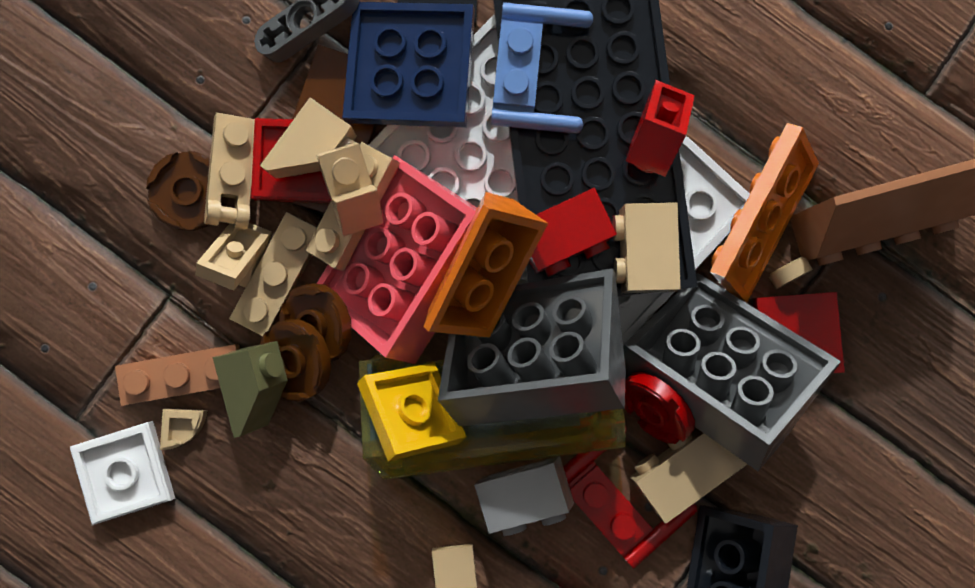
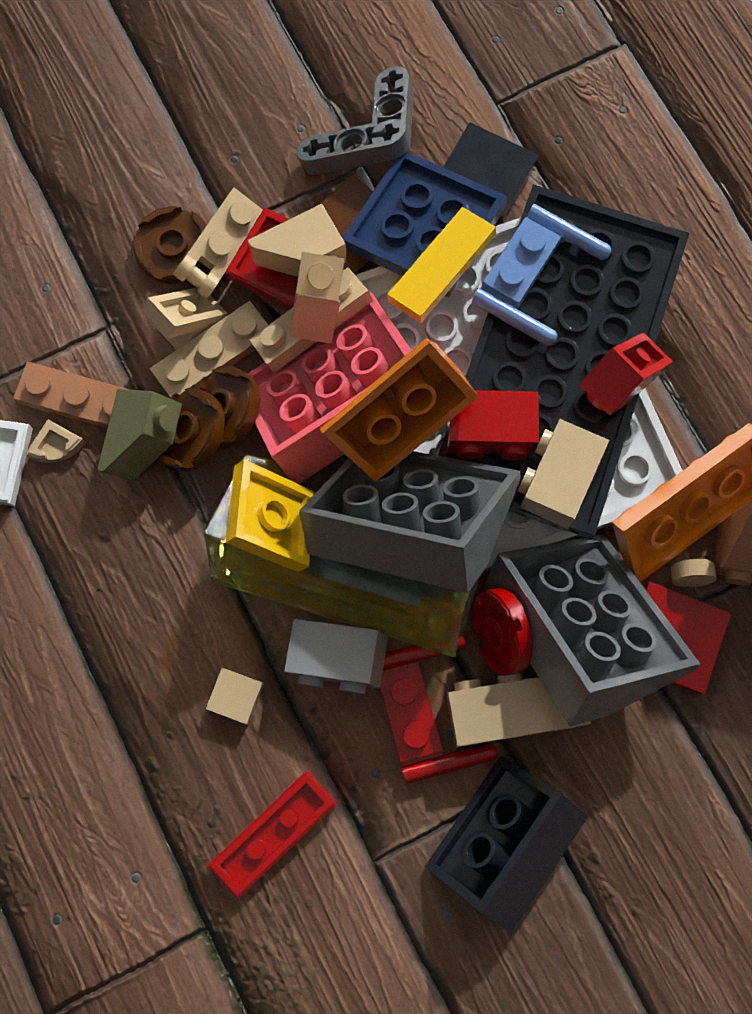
camera: 30 degrees right, 10 degrees down
none -> yellow tile [387,207,496,323]

